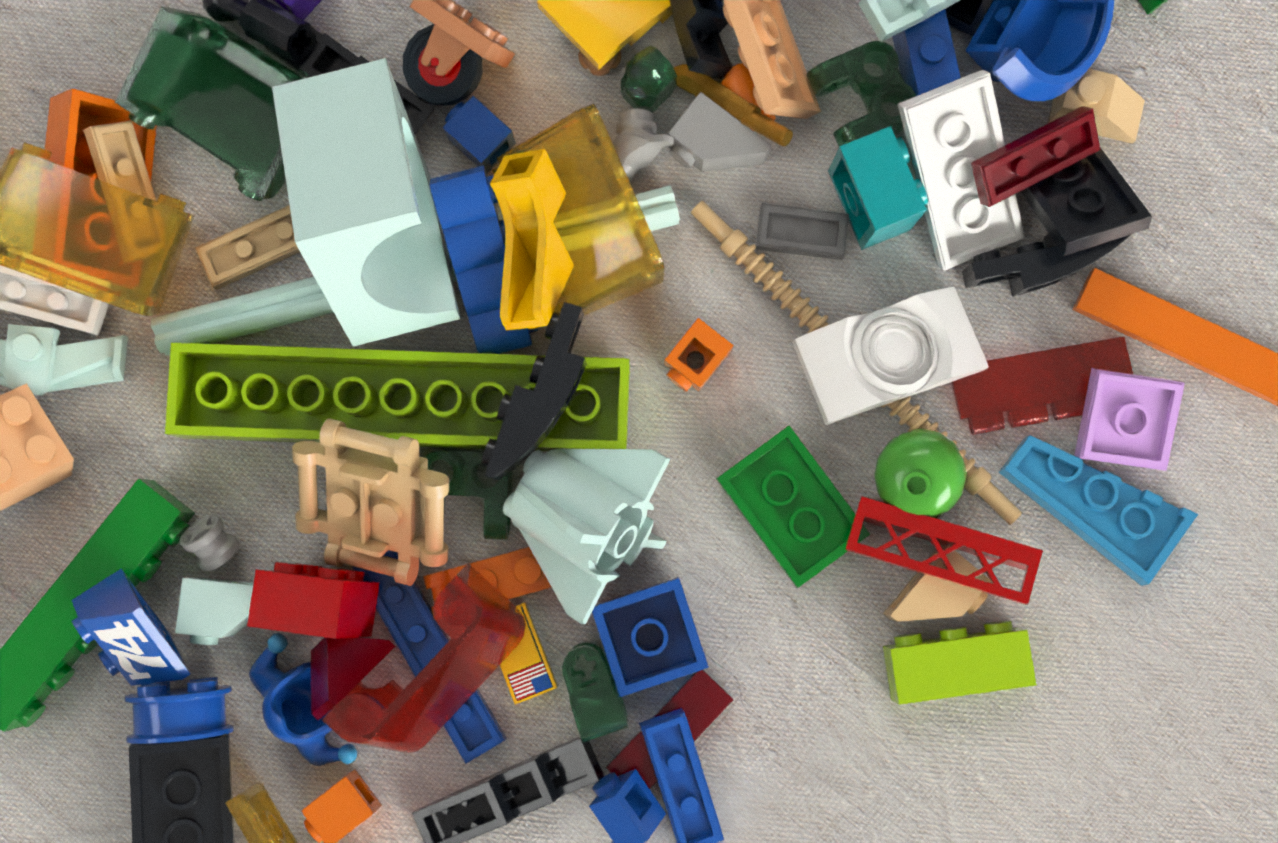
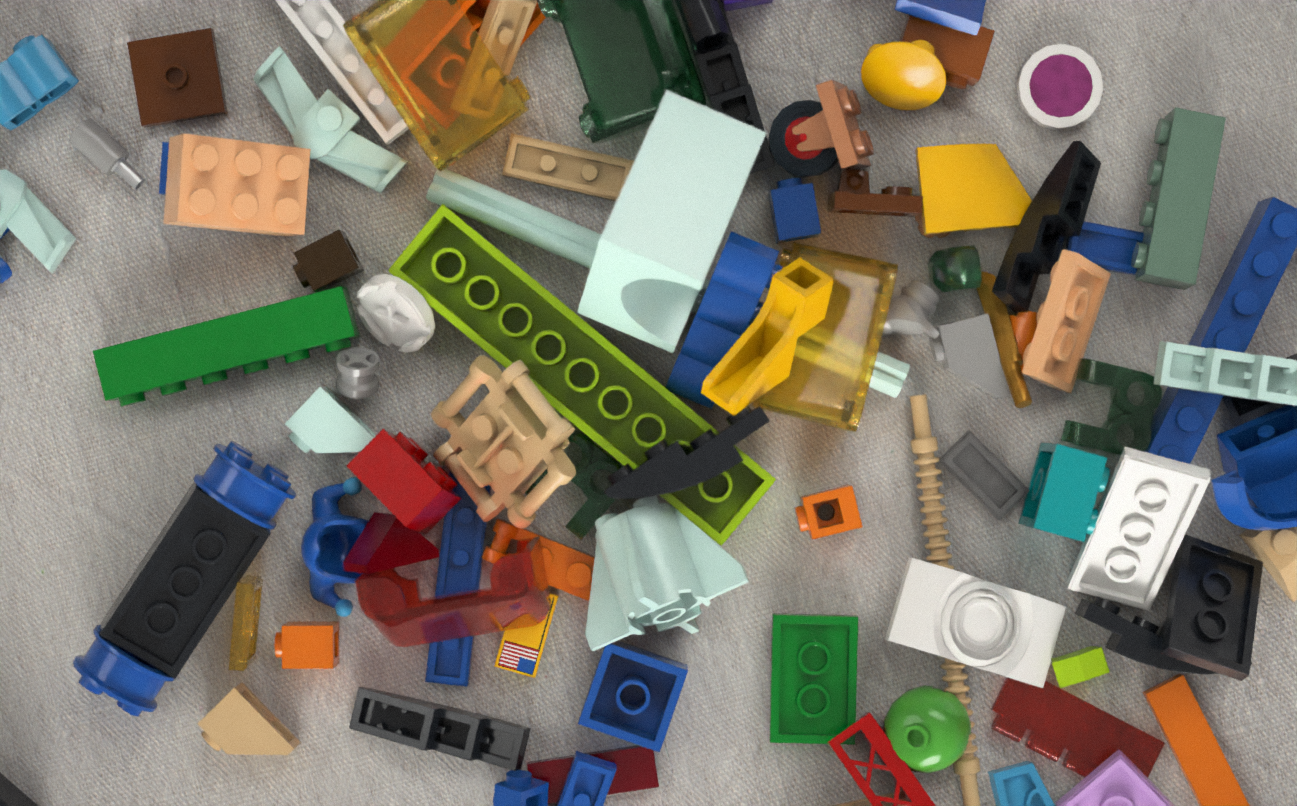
camera: 30 degrees right, 5 degrees up
blue slope [71,568,191,686] -> none
clear green piece [562,641,629,742] -> none
dark red tile [971,106,1101,207] -> none
none -> dark brown brick [293,229,364,292]
none -> white tile [356,274,435,353]
none -> reddish brown hinge [827,169,923,217]
none -> lime piece [1051,645,1110,688]

